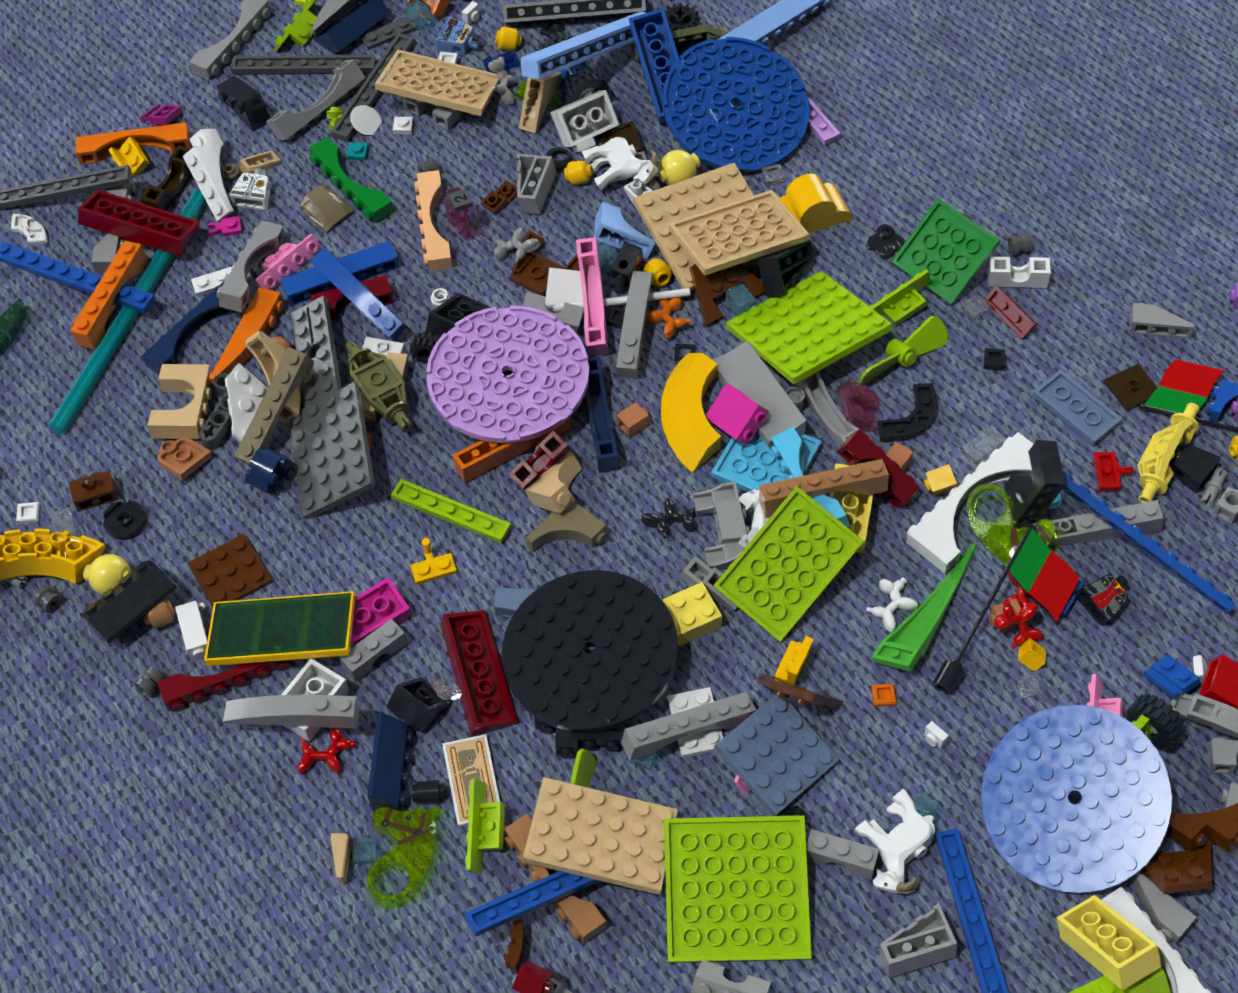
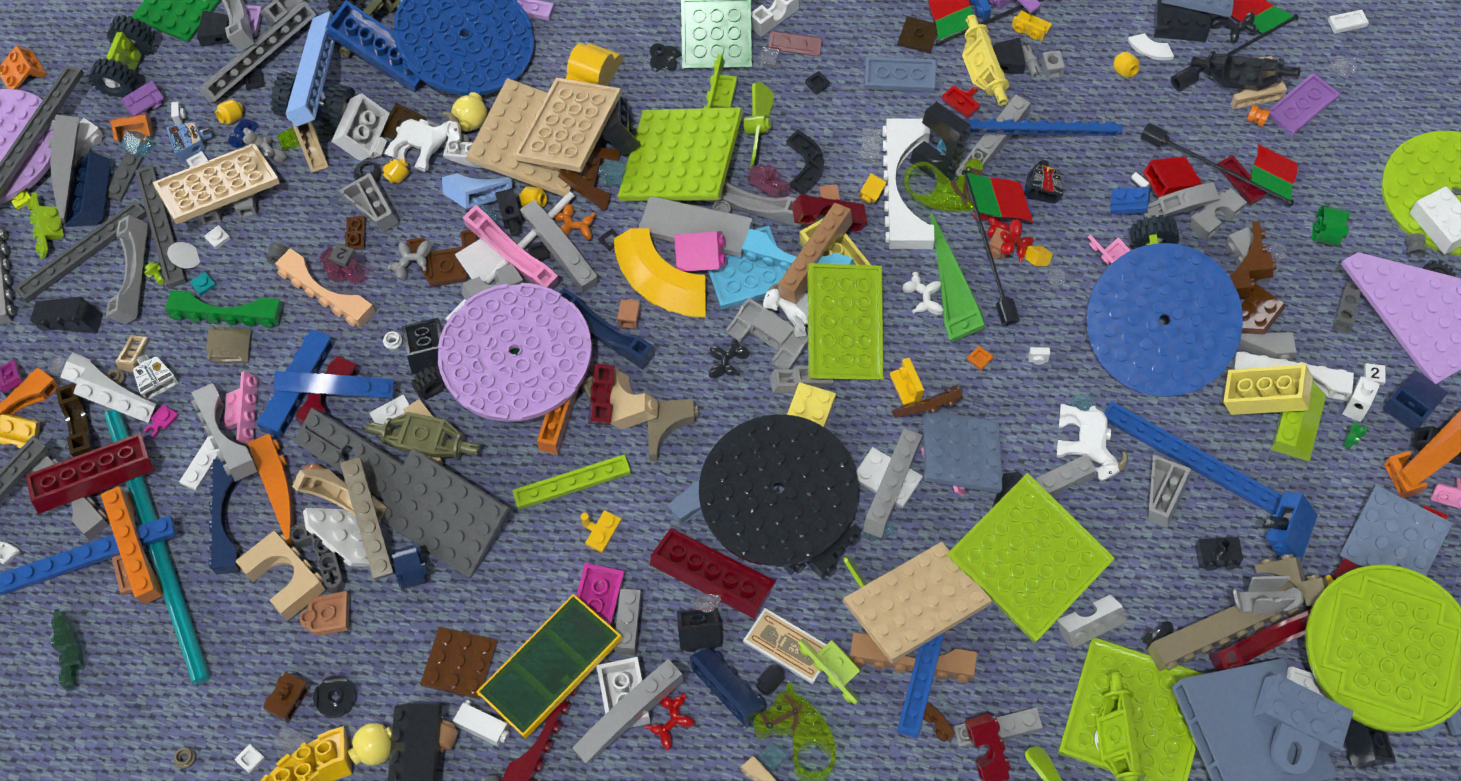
camera: 45 degrees left, 5 degrees up
clear plate [761,164,785,186] -> none

